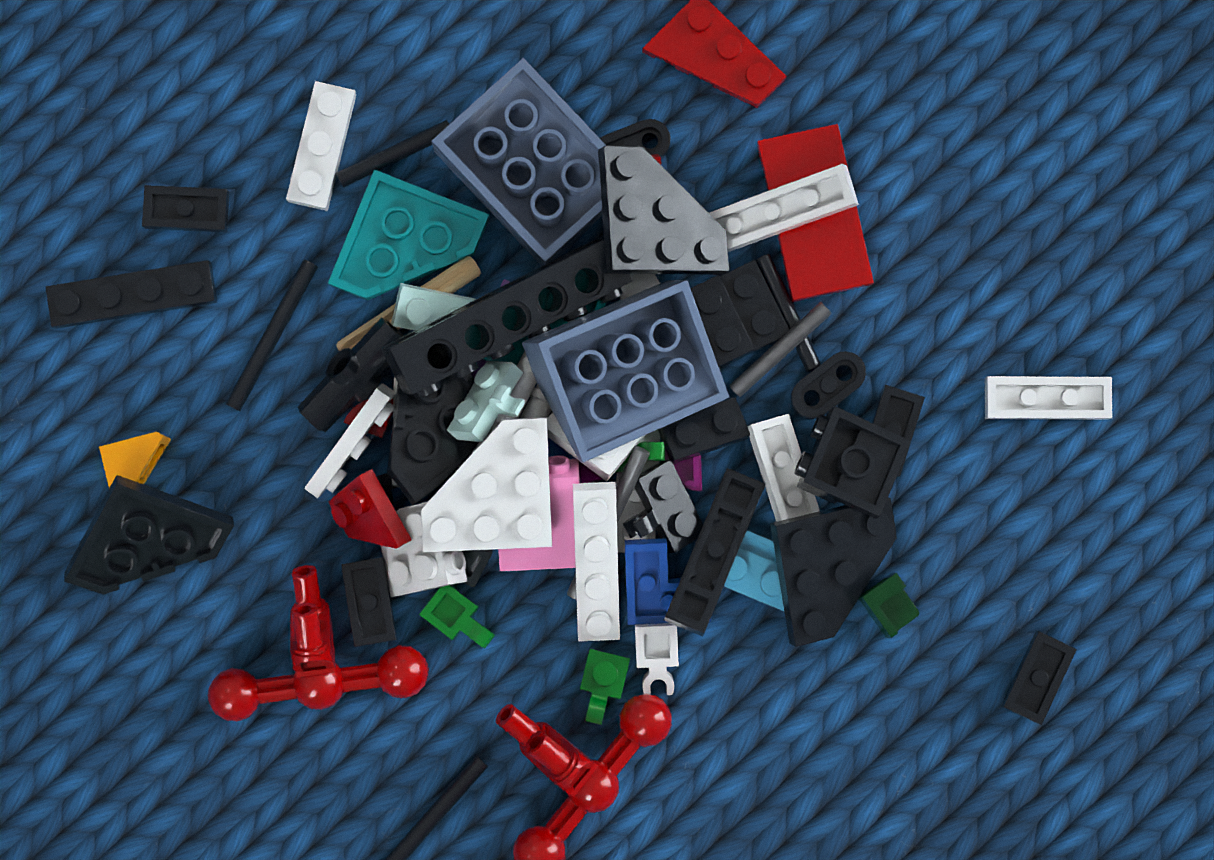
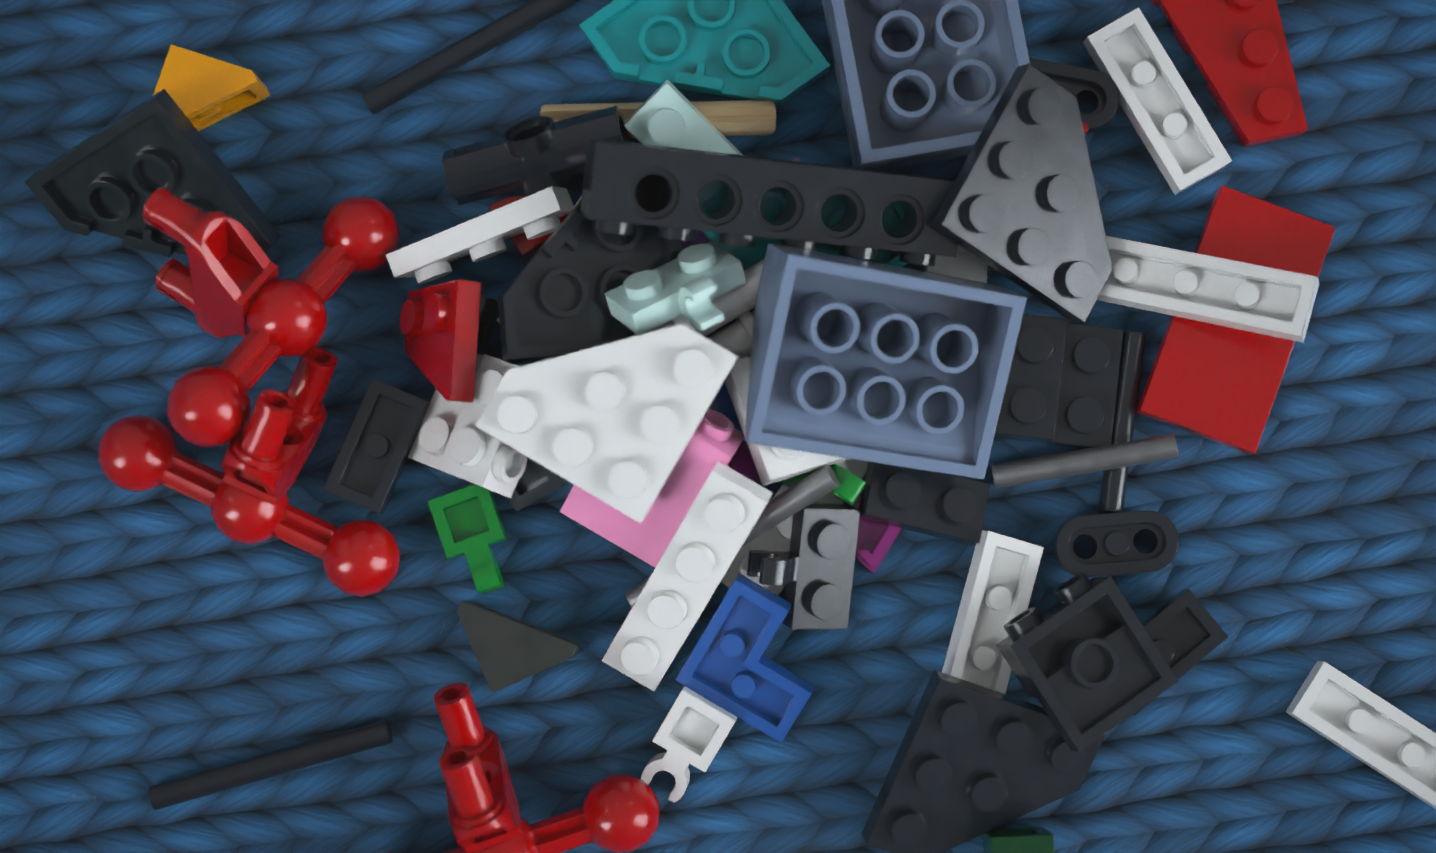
camera: 35 degrees right, 0 degrees up
green plate [580,649,630,725] -> none
black plate [664,468,765,637] -> none
medium azure plate [724,531,784,611] -> none
none -> red connector [143,187,400,447]
none -> pearl dark grey slope [457,601,581,693]
none -> white plate [1083,7,1232,195]

